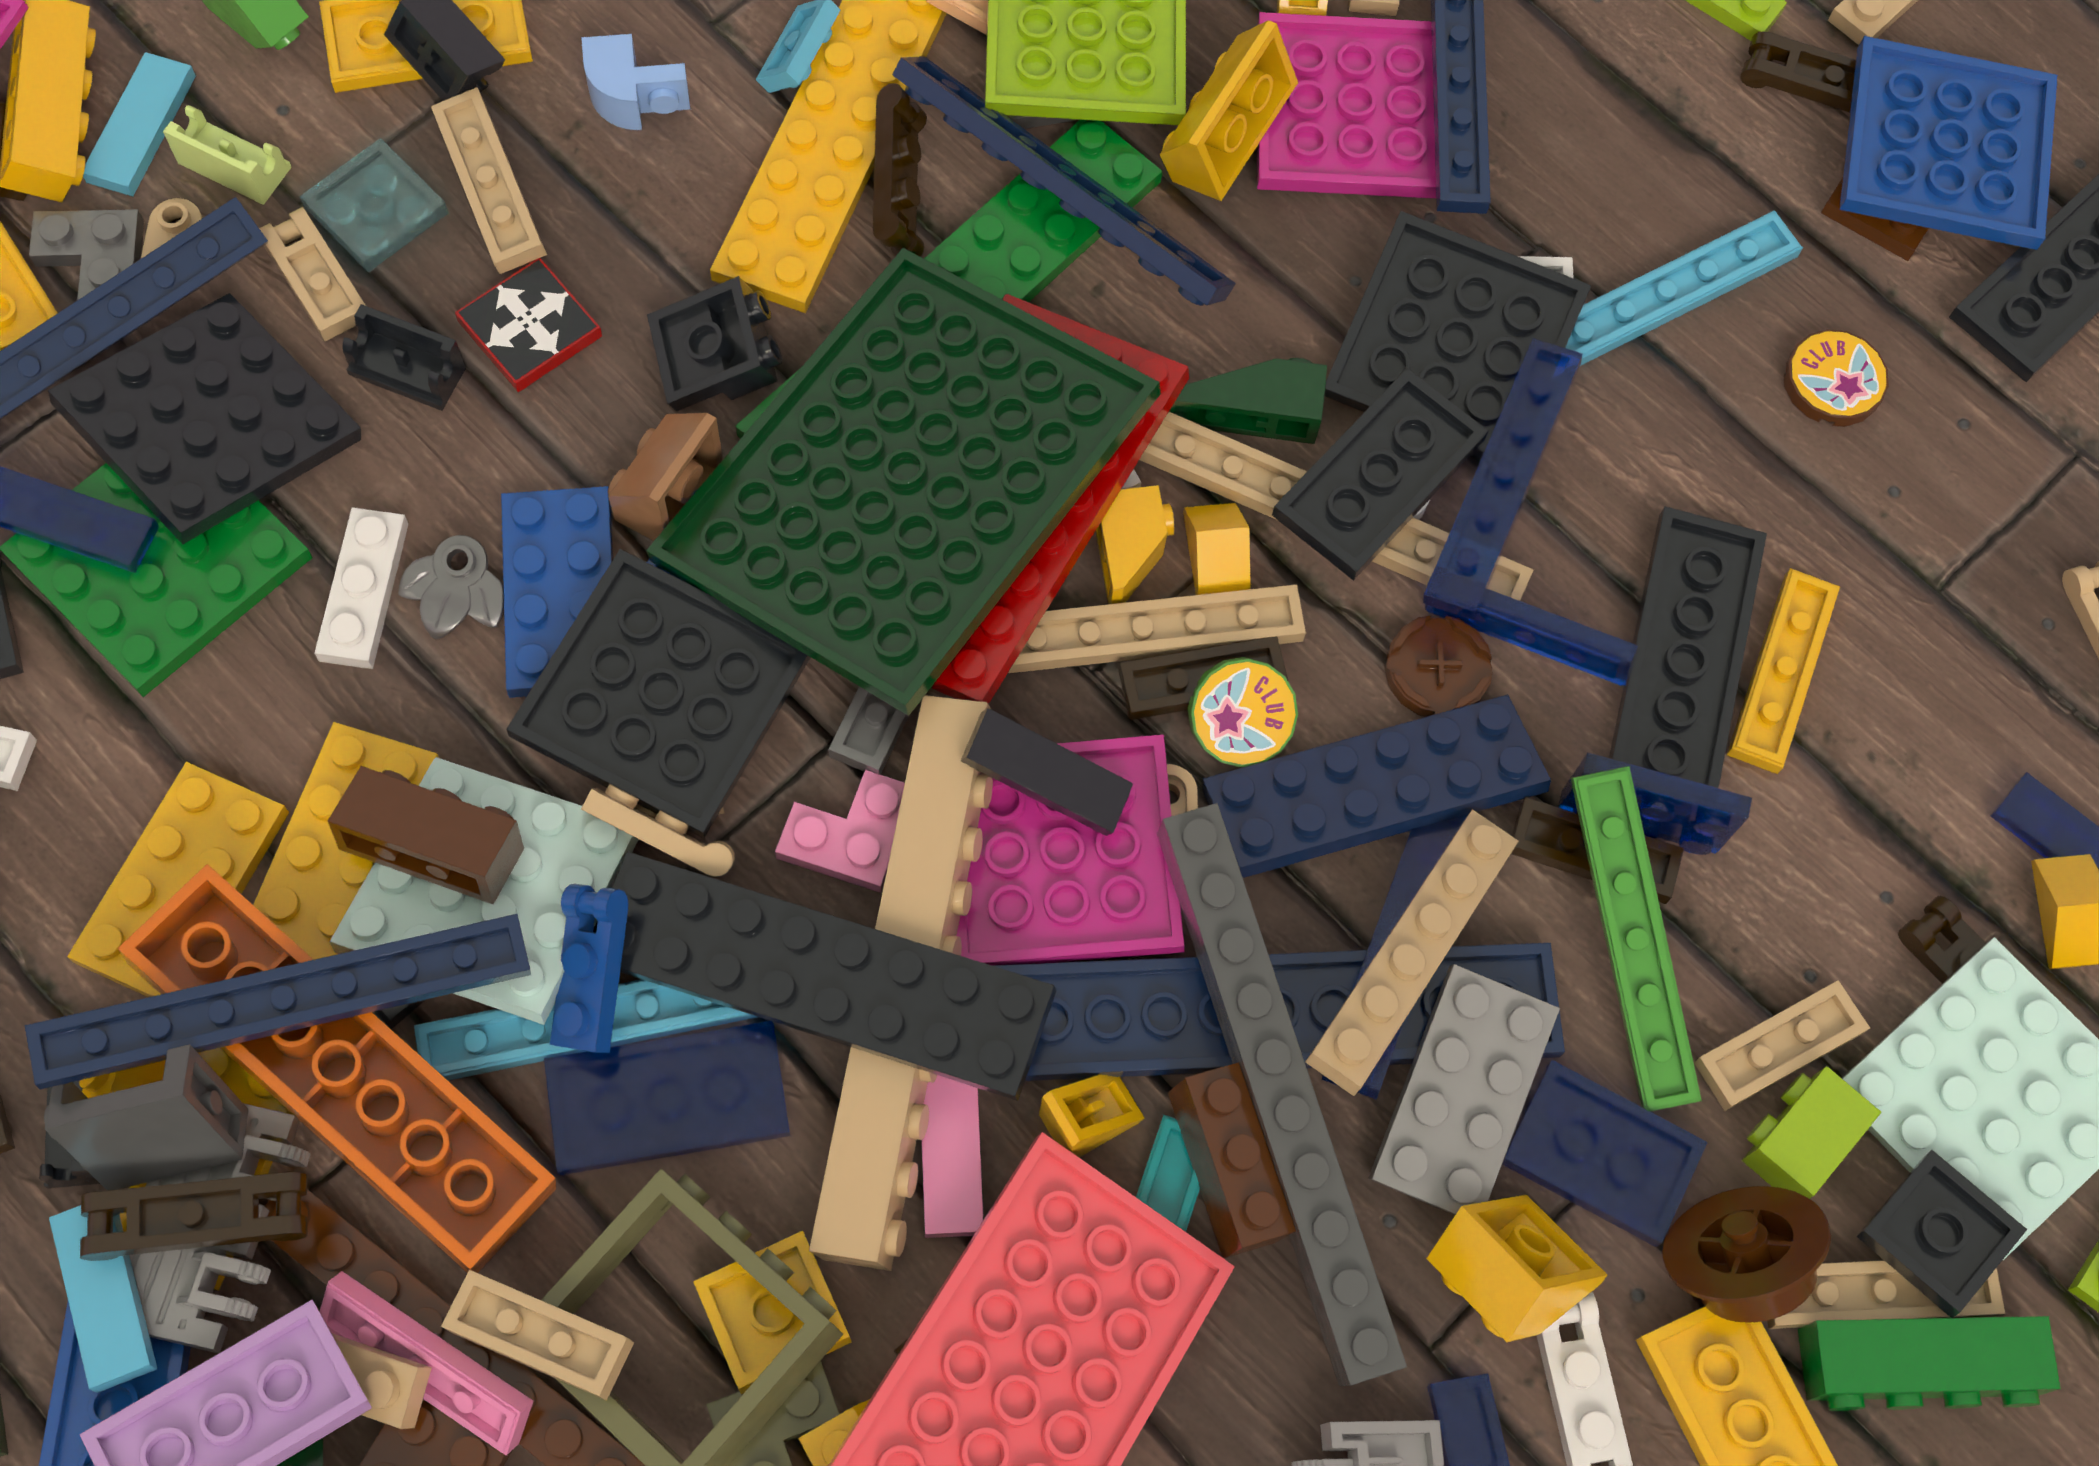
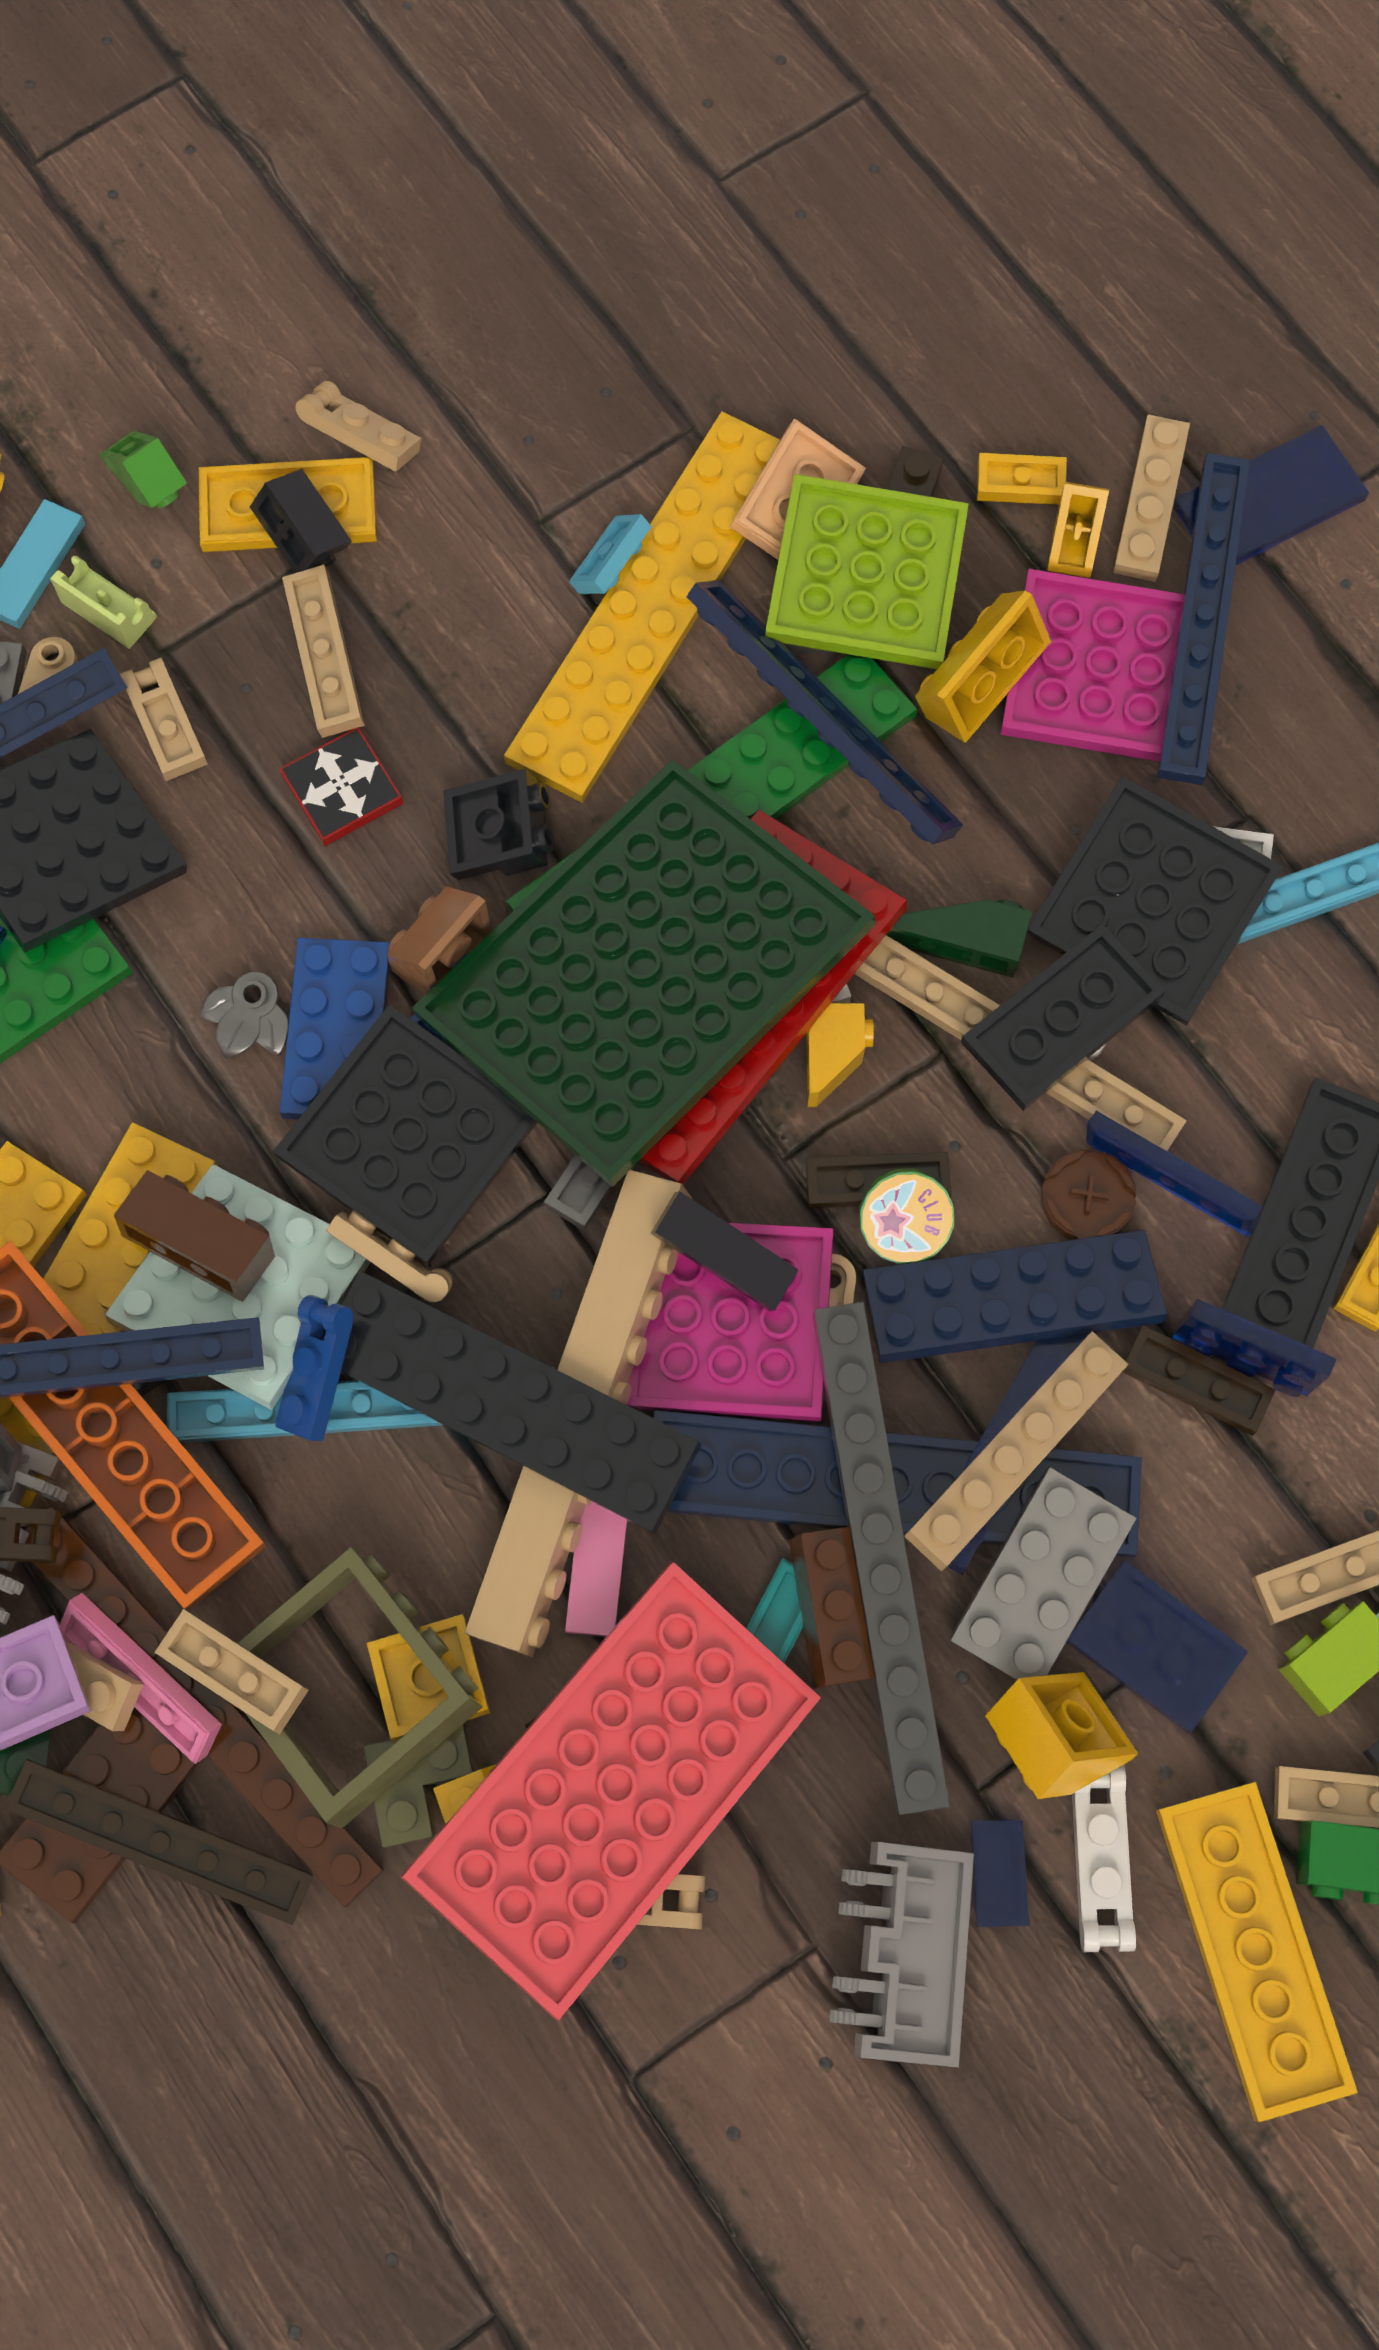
camera: 15 degrees right, 5 degrees up
clear light blue plate [300,138,449,272] -> none
white plate [314,507,408,669] -> none
black hinge [342,304,466,411] -> none
clear blue tile [544,1021,791,1175] -> none
light blue brick [581,34,690,130] -> none
bright pink plate [775,770,905,893] -> none
dark brown plate [873,83,927,257] -> none
tan plate [1008,585,1306,673] -> none
yellow slope [1039,1074,1145,1158] -> none
yellow slope [1183,503,1251,595] -> none
clear blue tile [1423,338,1583,620] -> none
bright green tile [1571,766,1702,1112] -> none
reddish brown wheel [1662,1186,1831,1323] -> none

